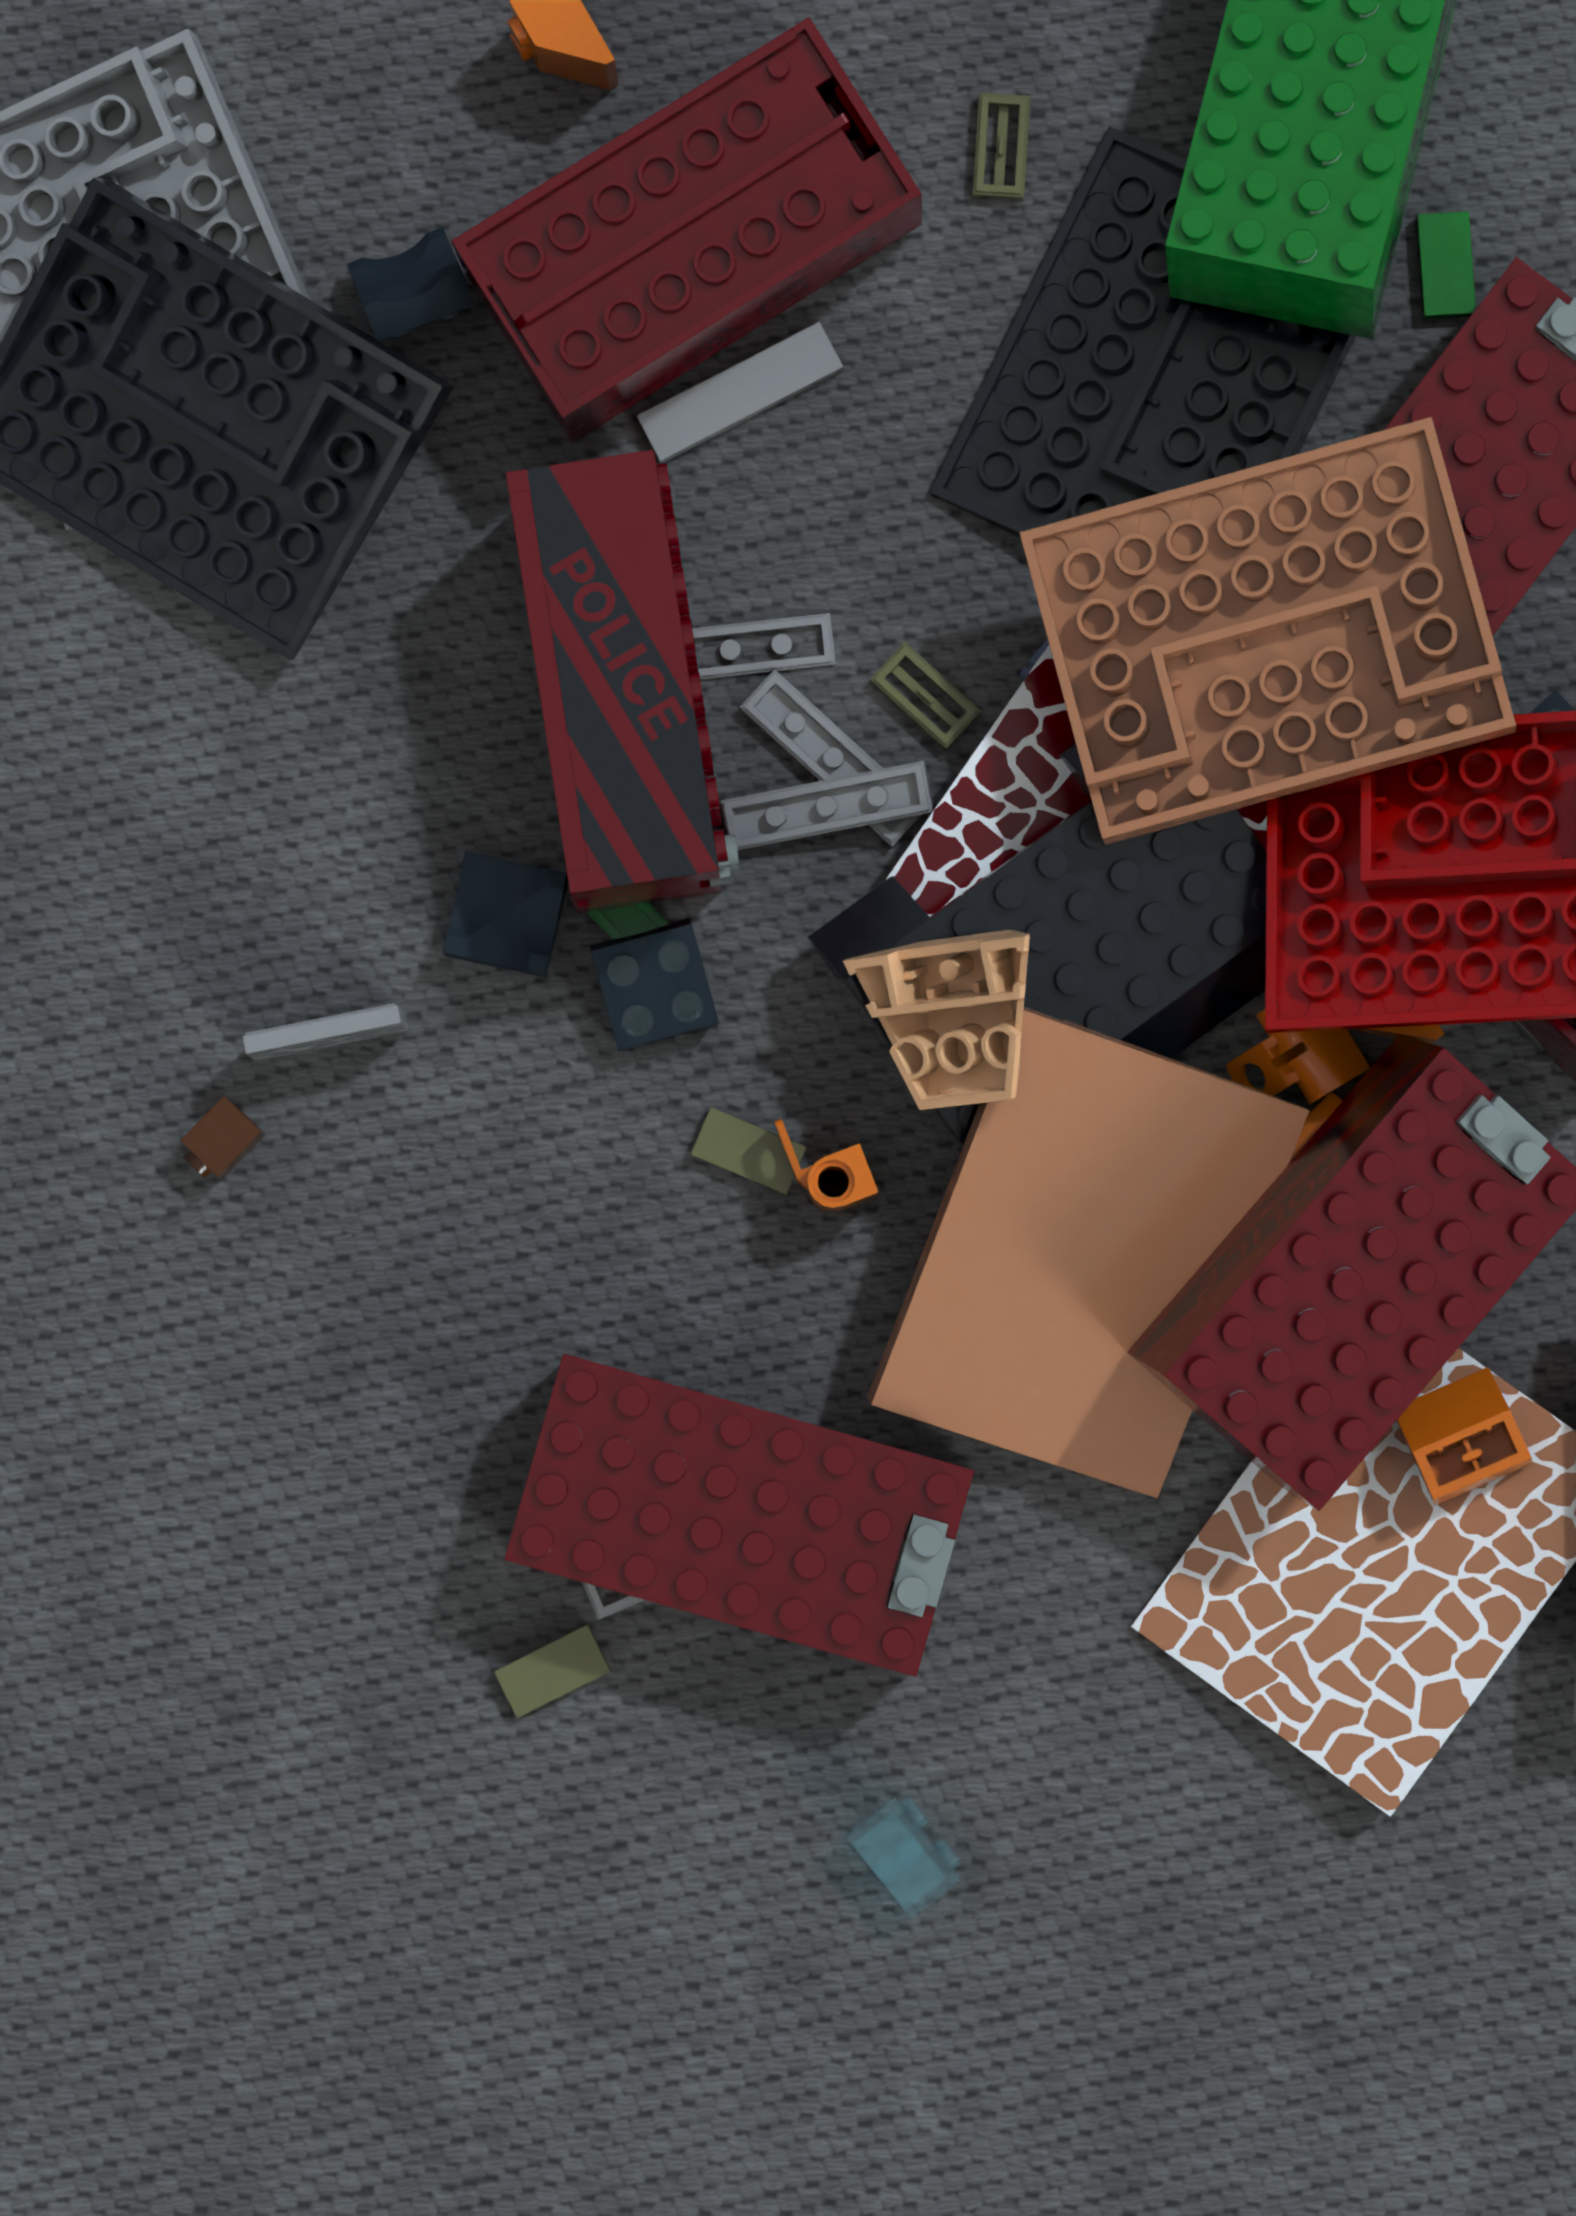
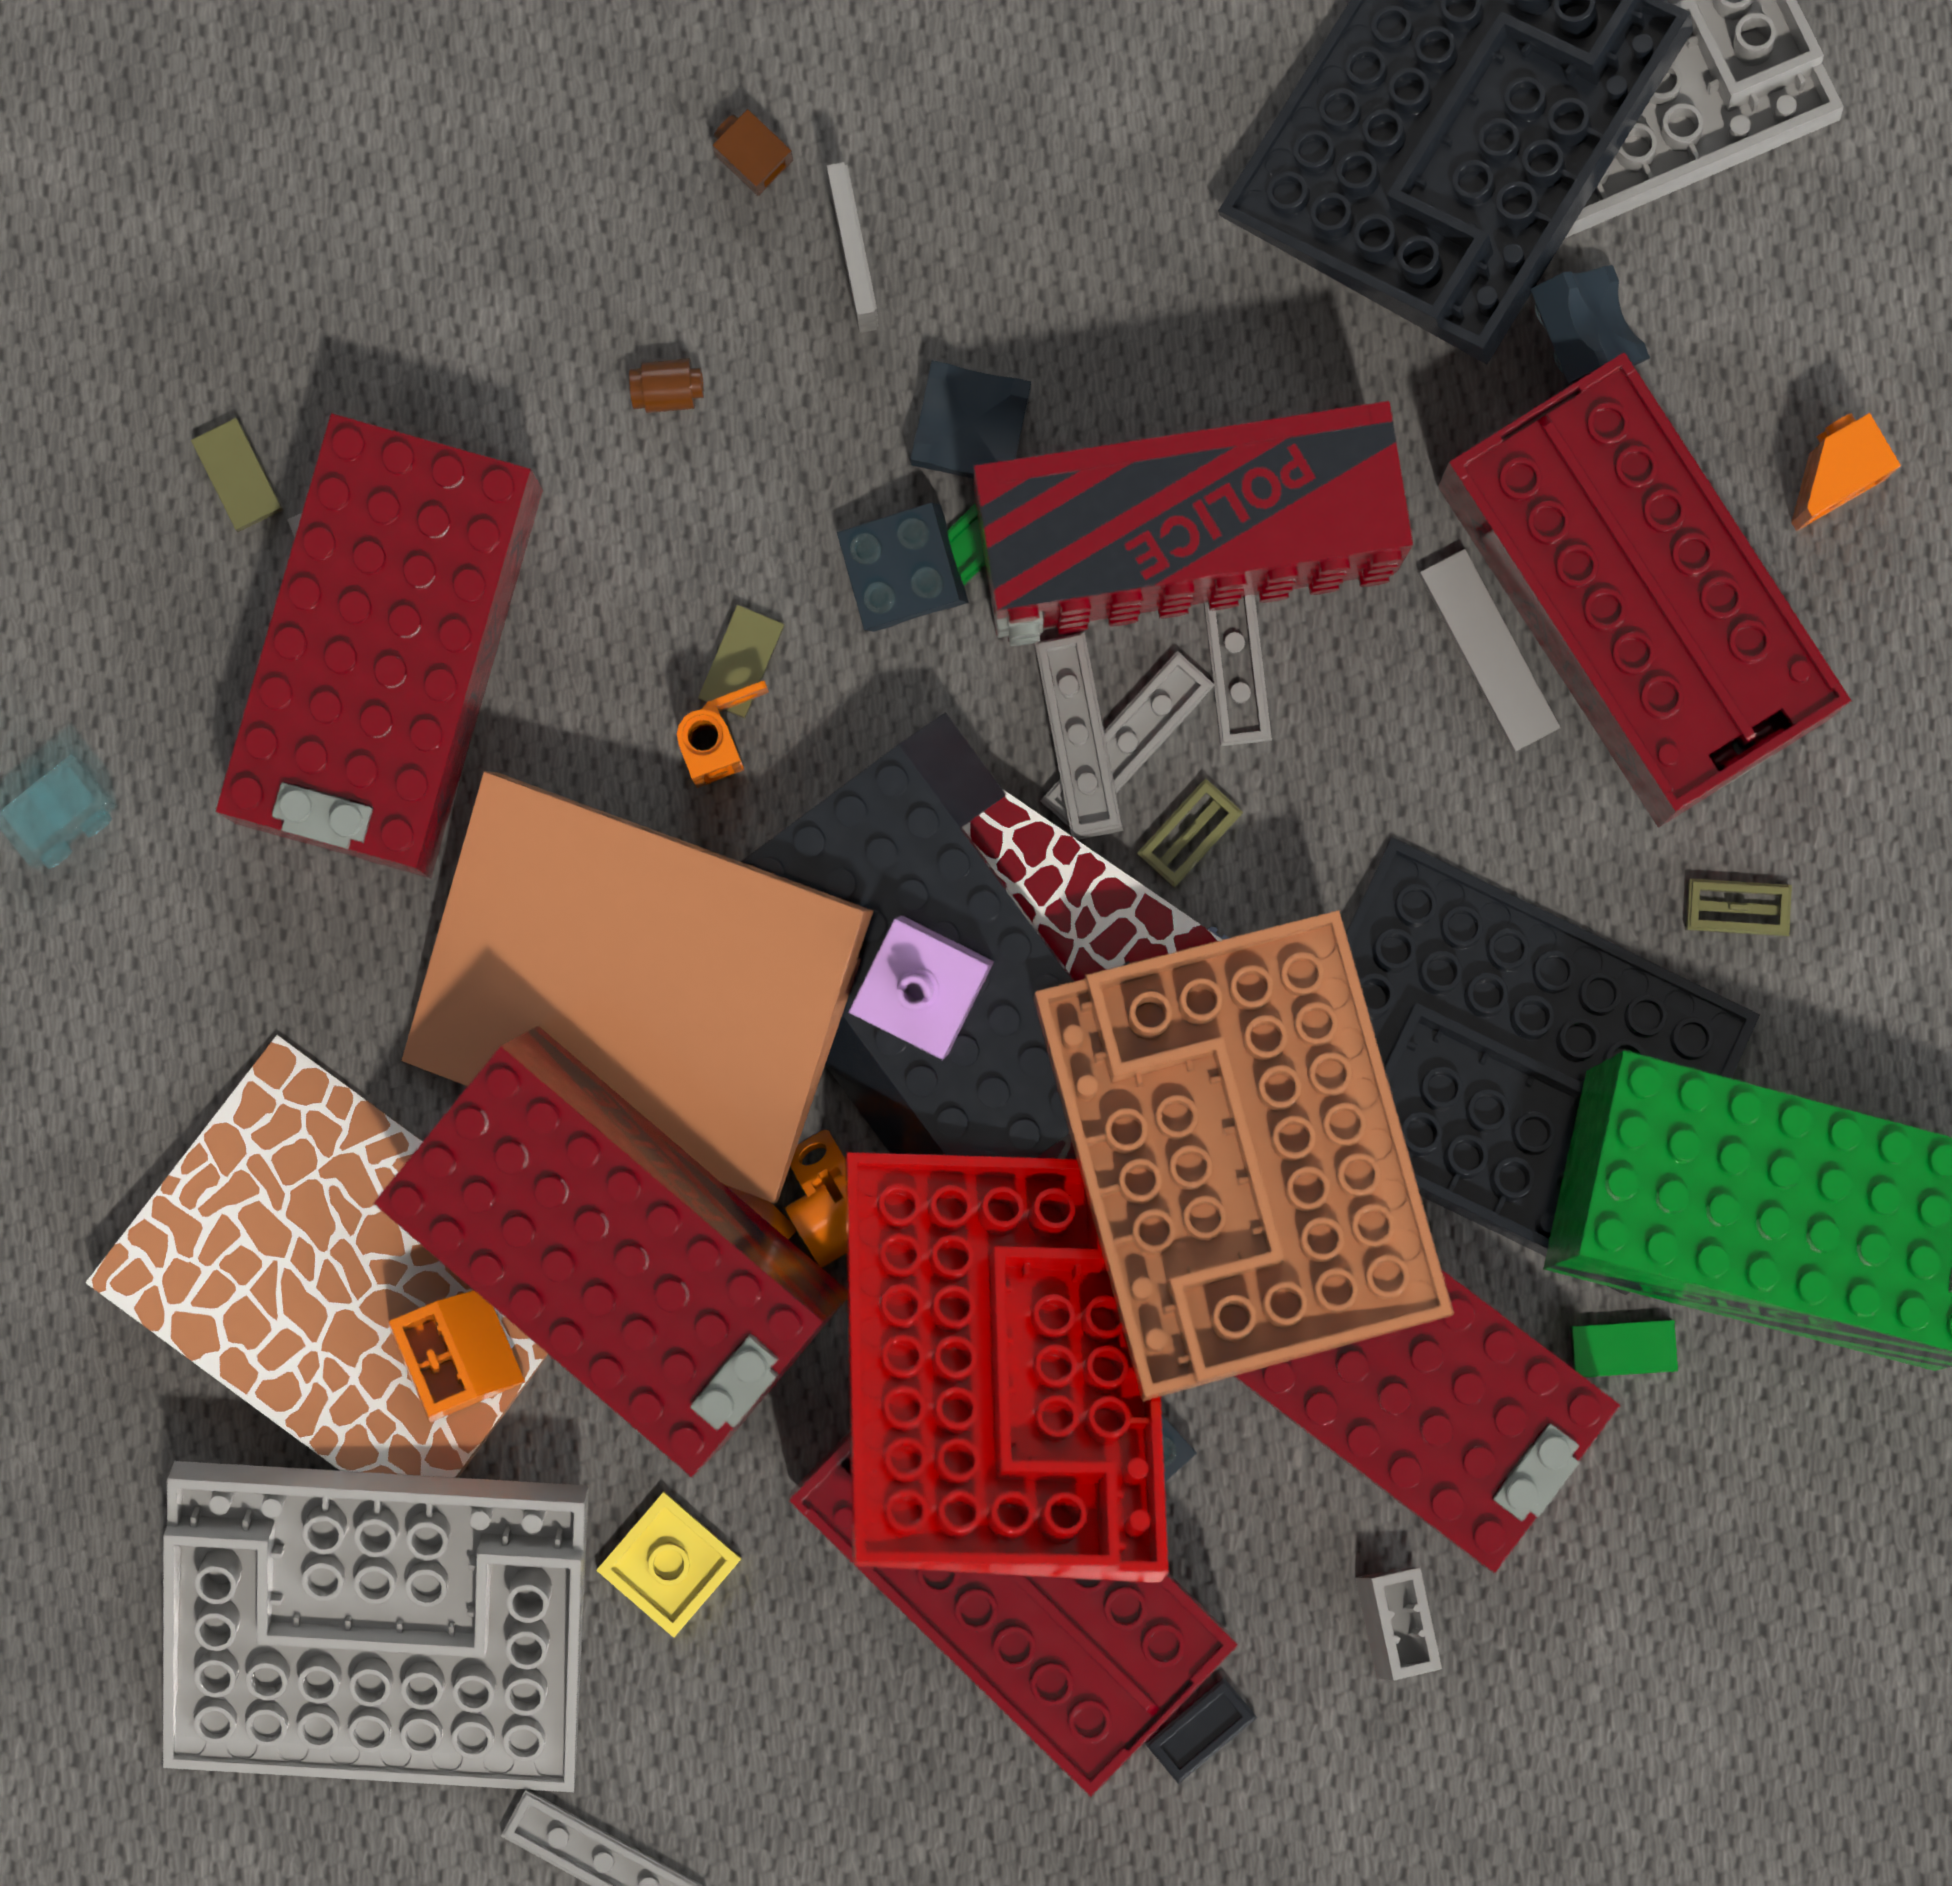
camera: 90 degrees right, 0 degrees up
light nougat wedge [843,930,1030,1110] -> none
none -> reddish brown brick [629,358,704,413]
none -> lavender brick [849,915,994,1059]

